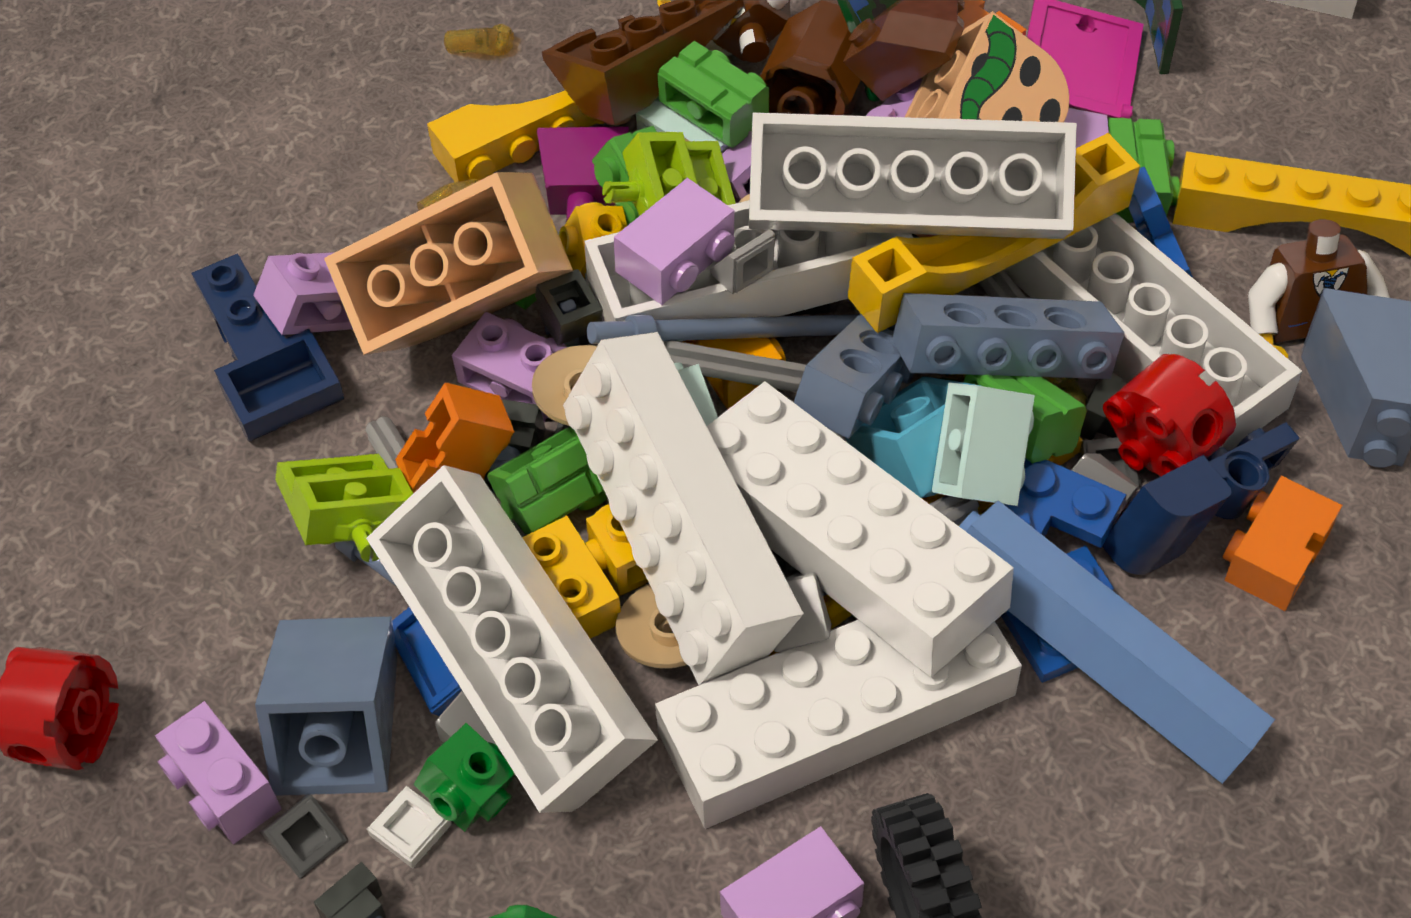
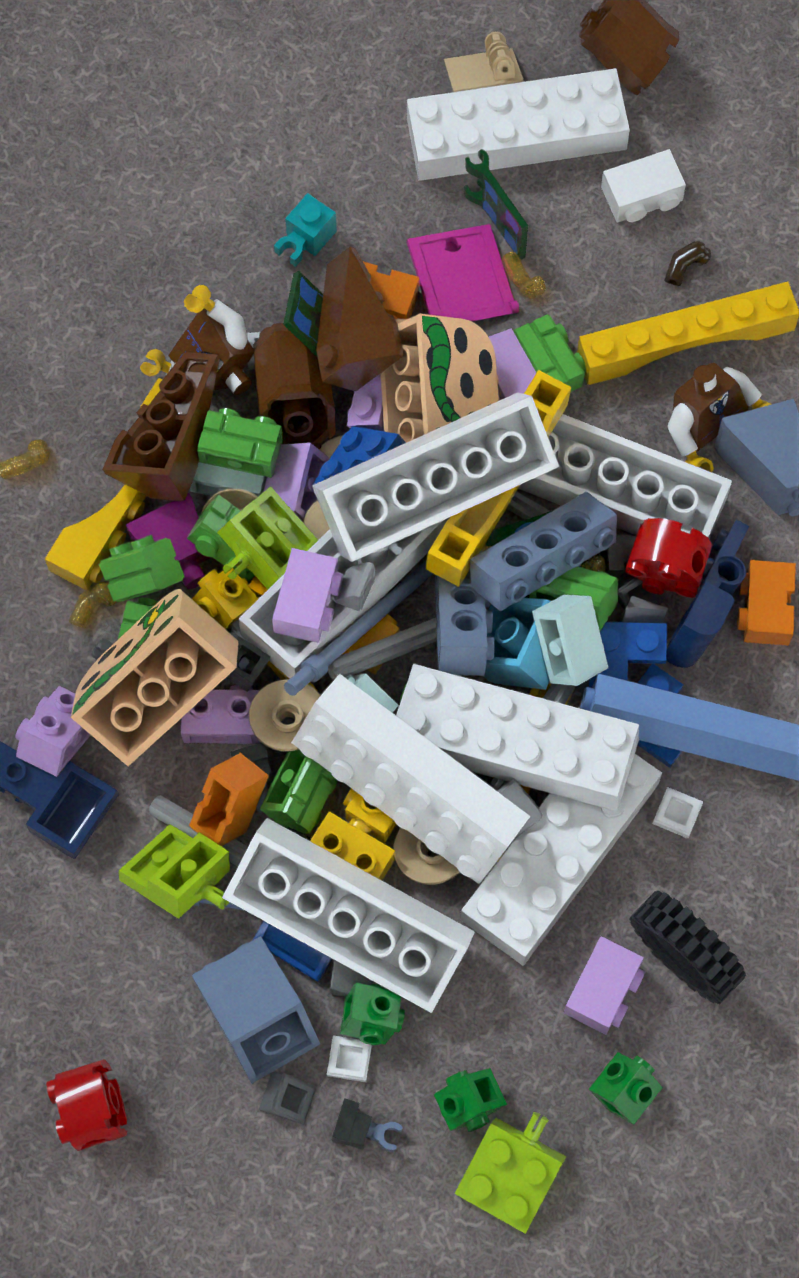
camera: 30 degrees left, 15 degrees up
lavender brick [155,701,282,844] -> none
blue plate [1128,166,1193,278] -> none
none -> bright green brick [99,535,184,603]
none -> clear yellow arm [501,252,546,299]
none -> white brick [601,149,686,223]
none -> white tile [652,787,703,838]
none -> dark brown arm [664,241,711,286]

